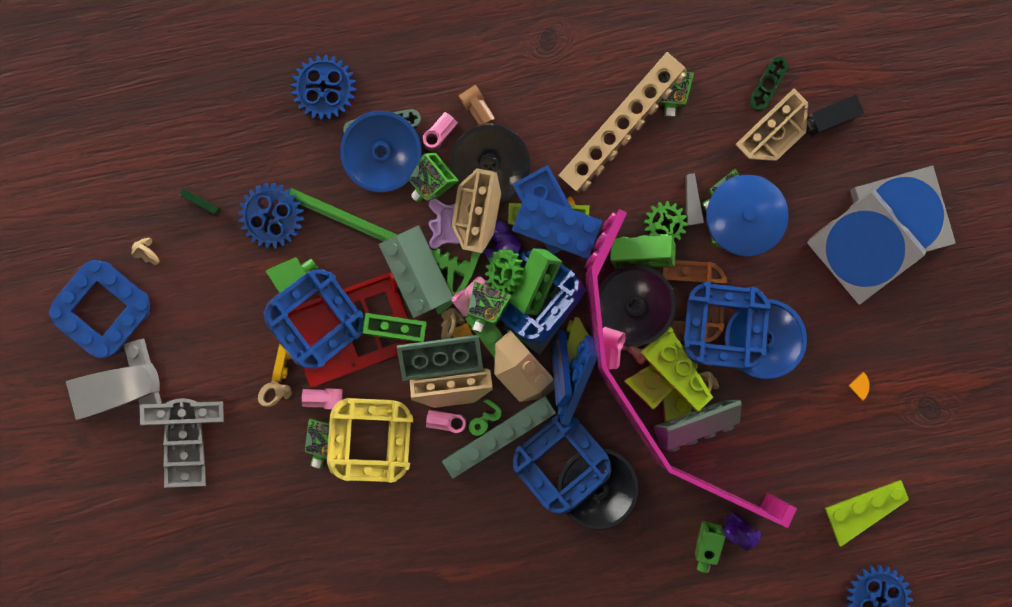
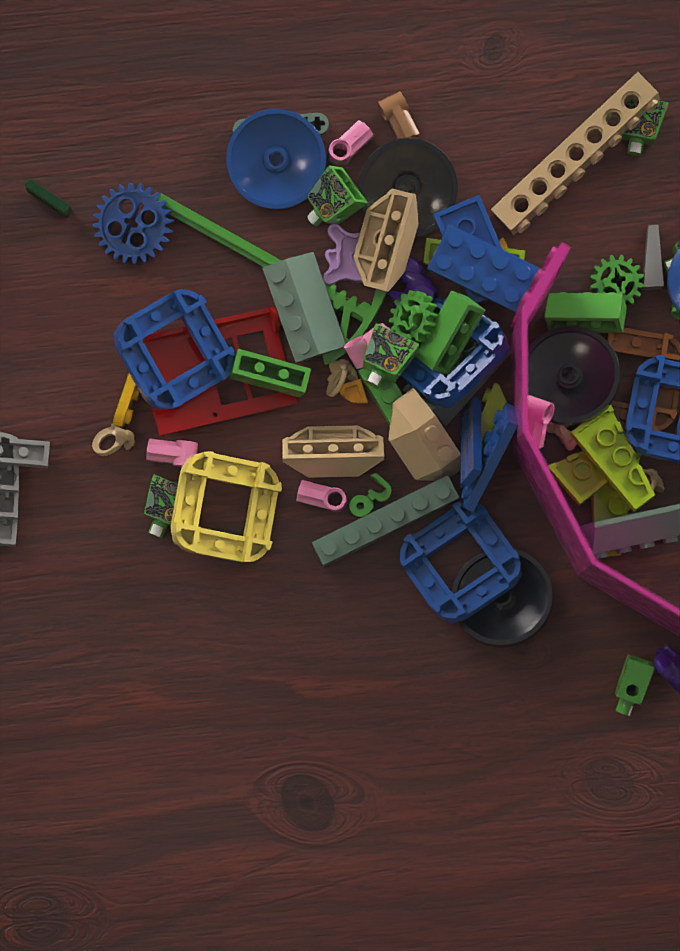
camera: 10 degrees right, 5 degrees down
bright green torso [266,258,318,292] -> none
blue gear [291,55,357,121] -> none
sand green slope [397,335,483,381] -> none

